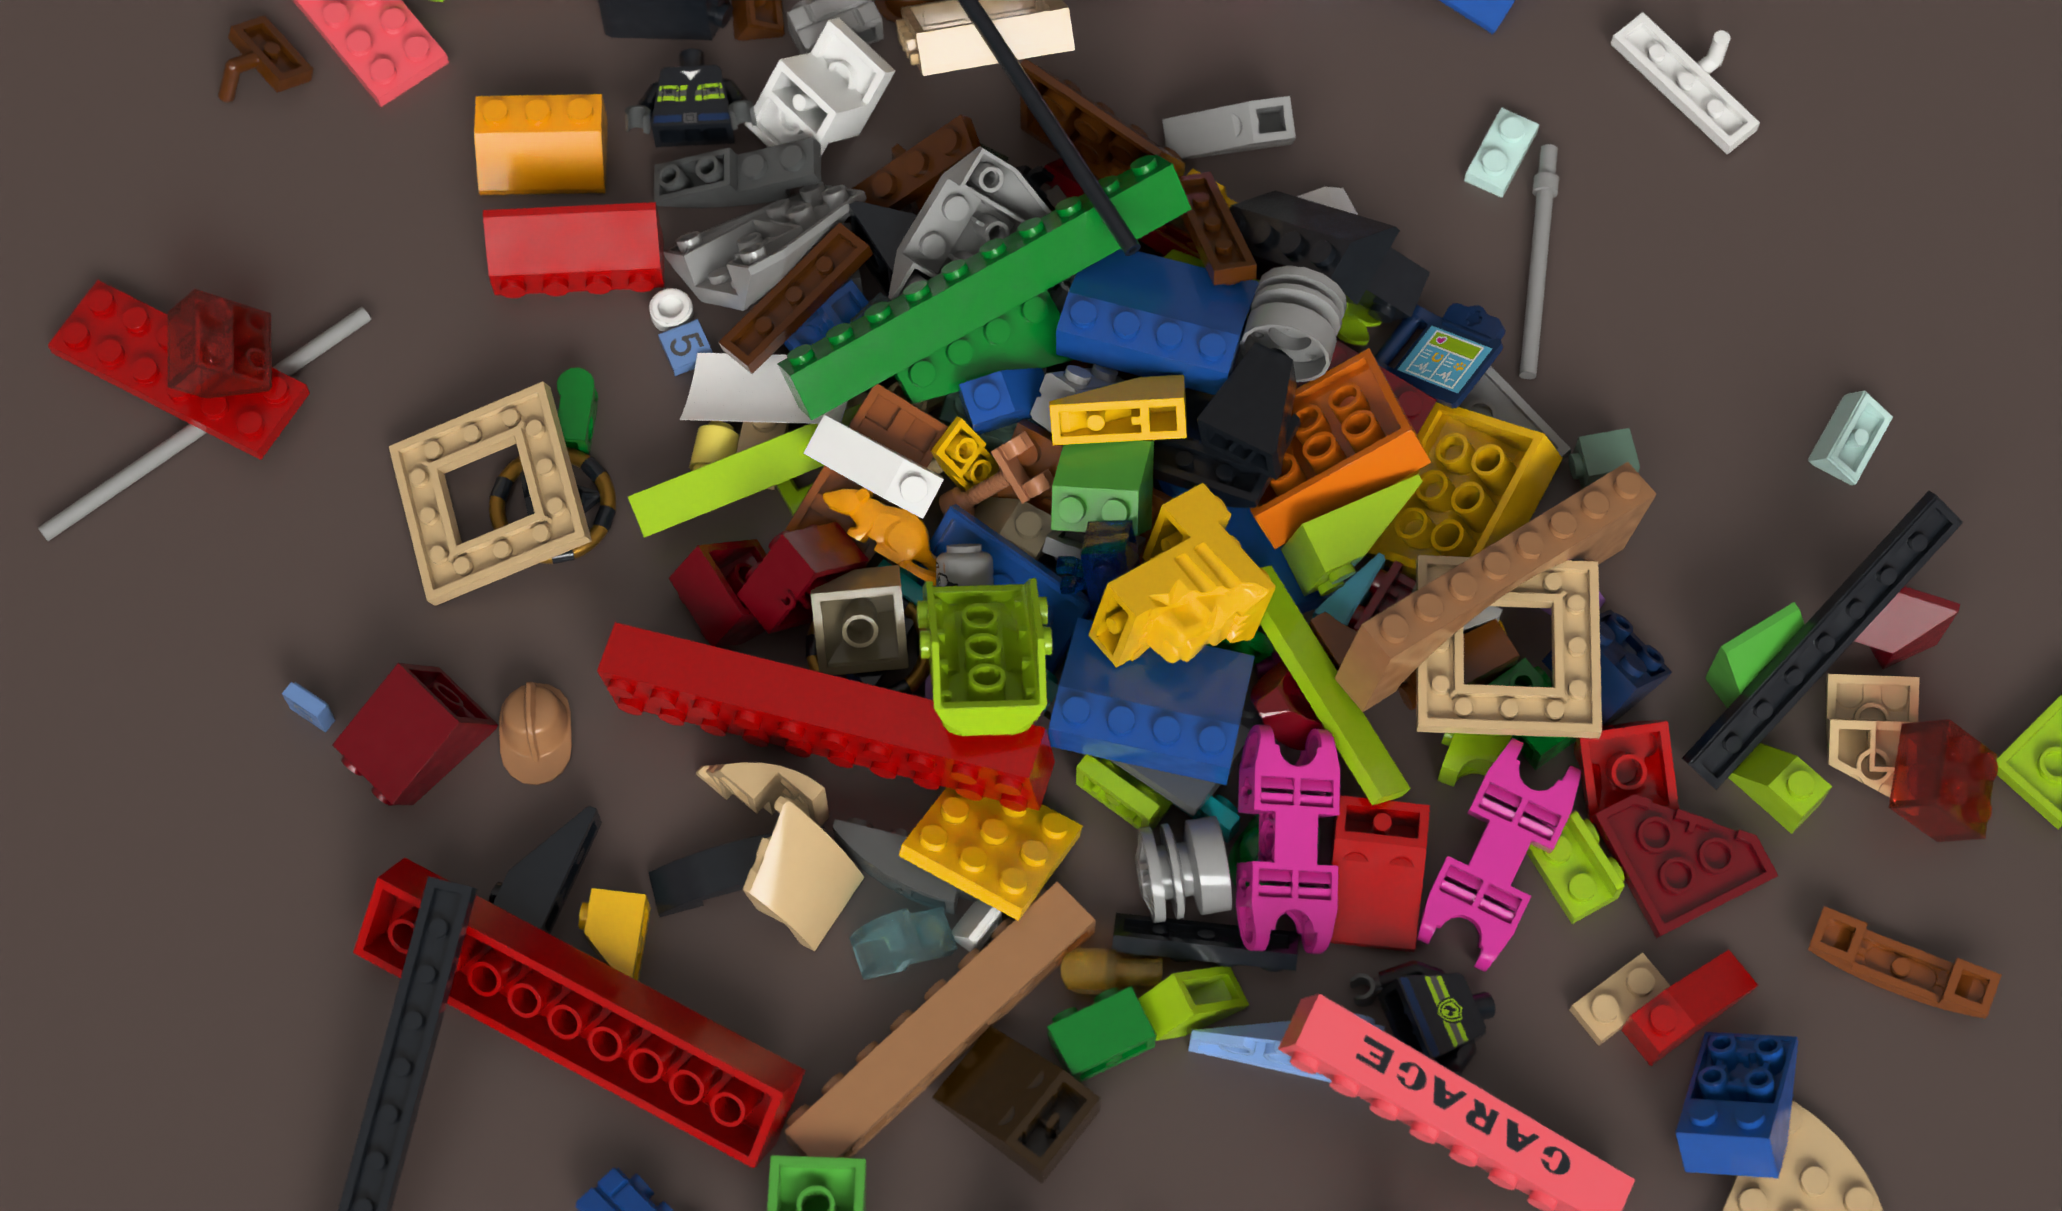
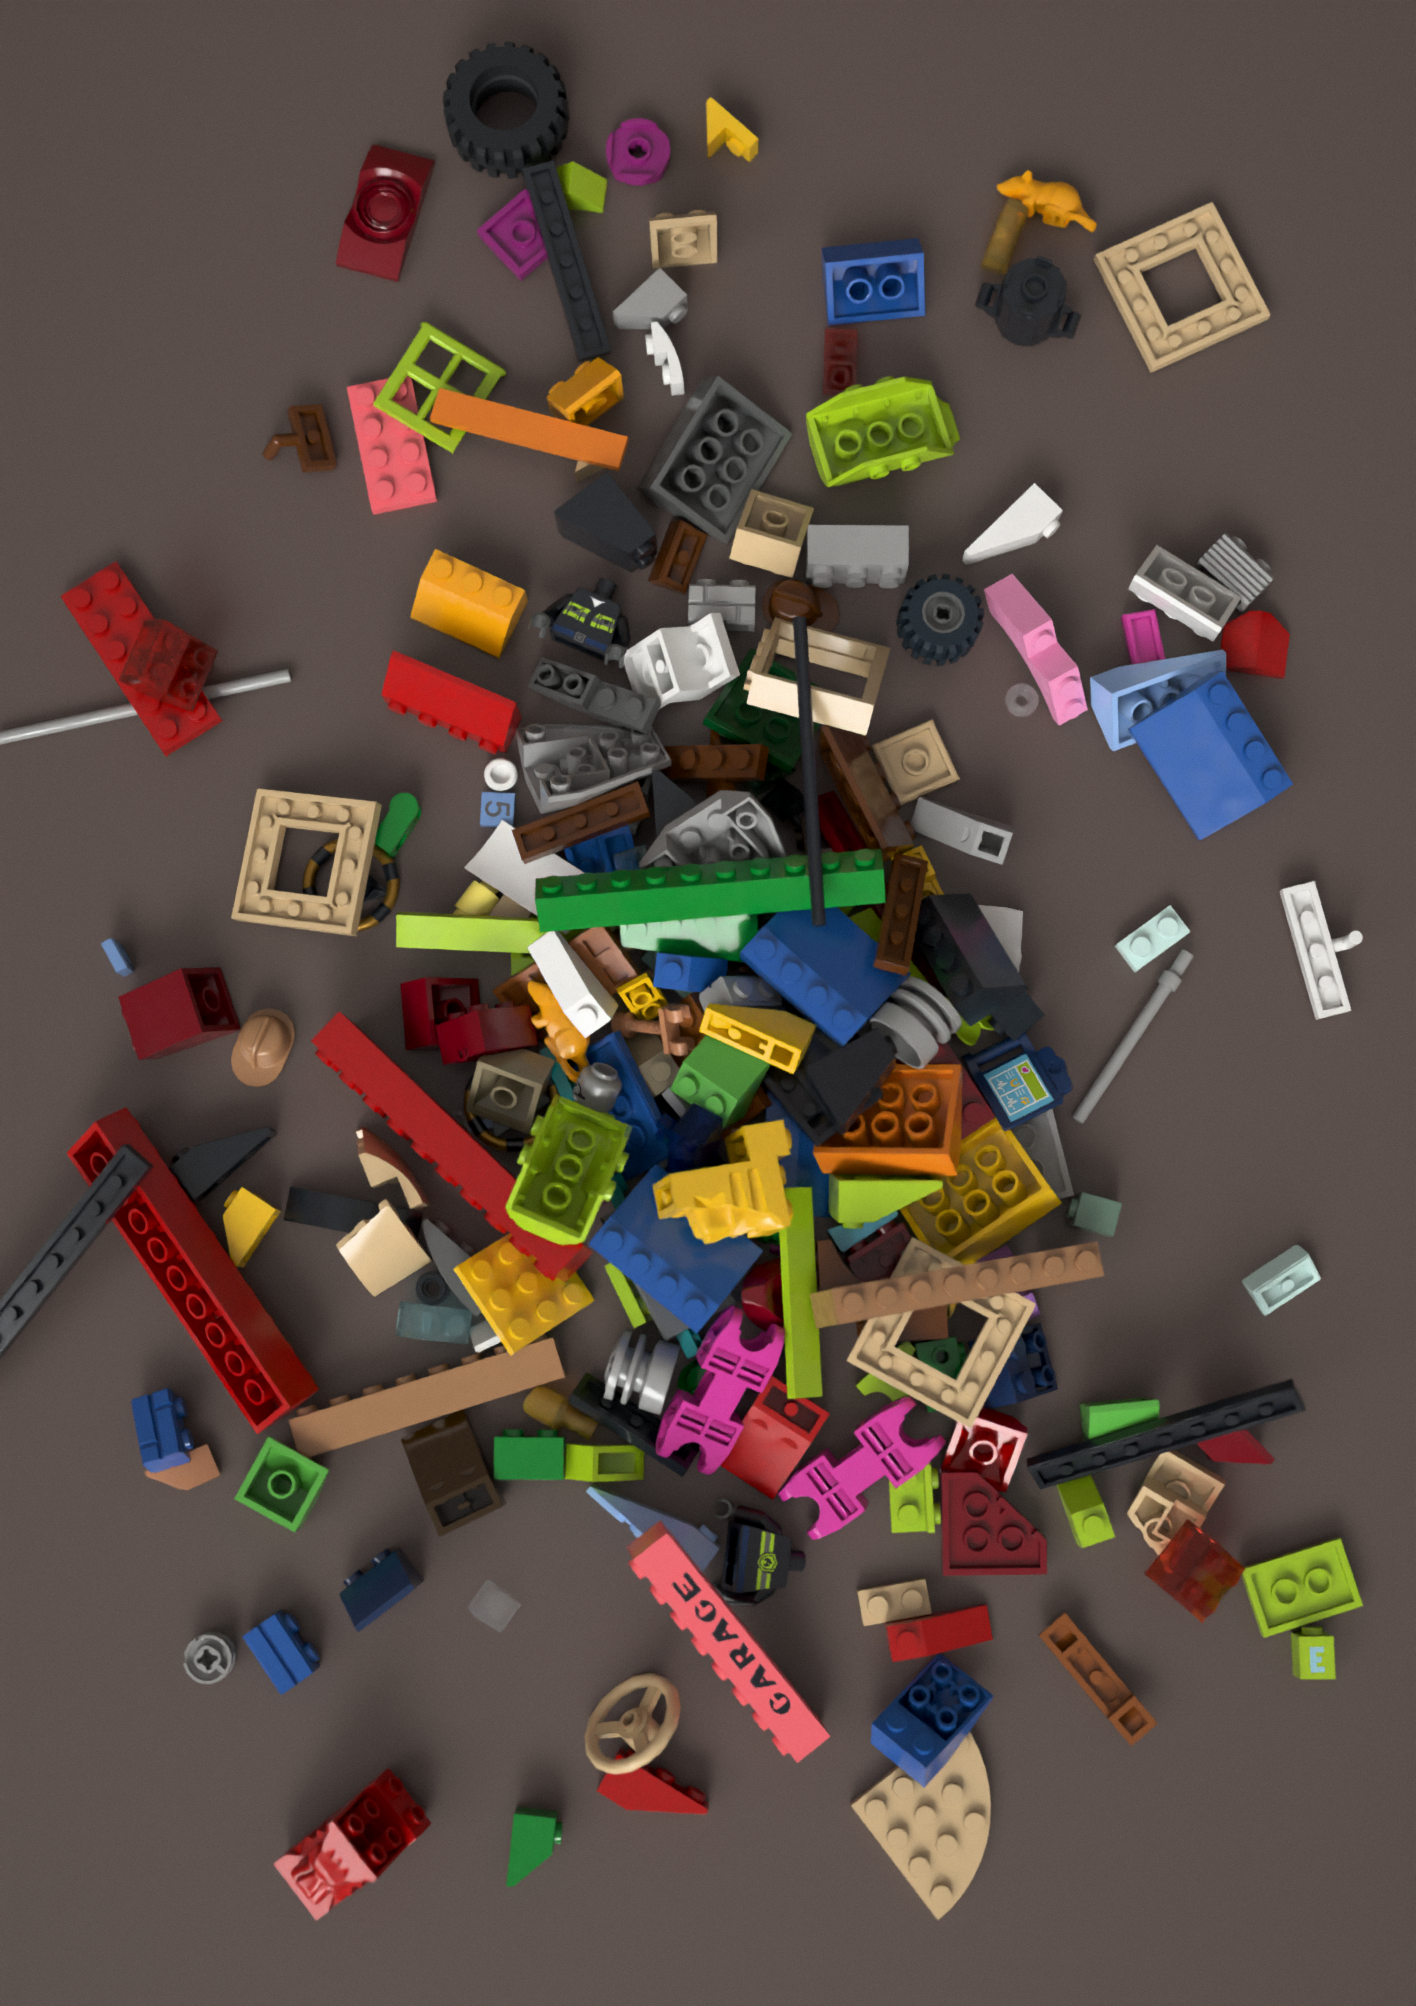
camera: 30 degrees right, 15 degrees up
none -> black plate [416,1271,450,1305]
none -> dark green plate [703,648,821,774]
none -> tan tile [871,719,960,806]

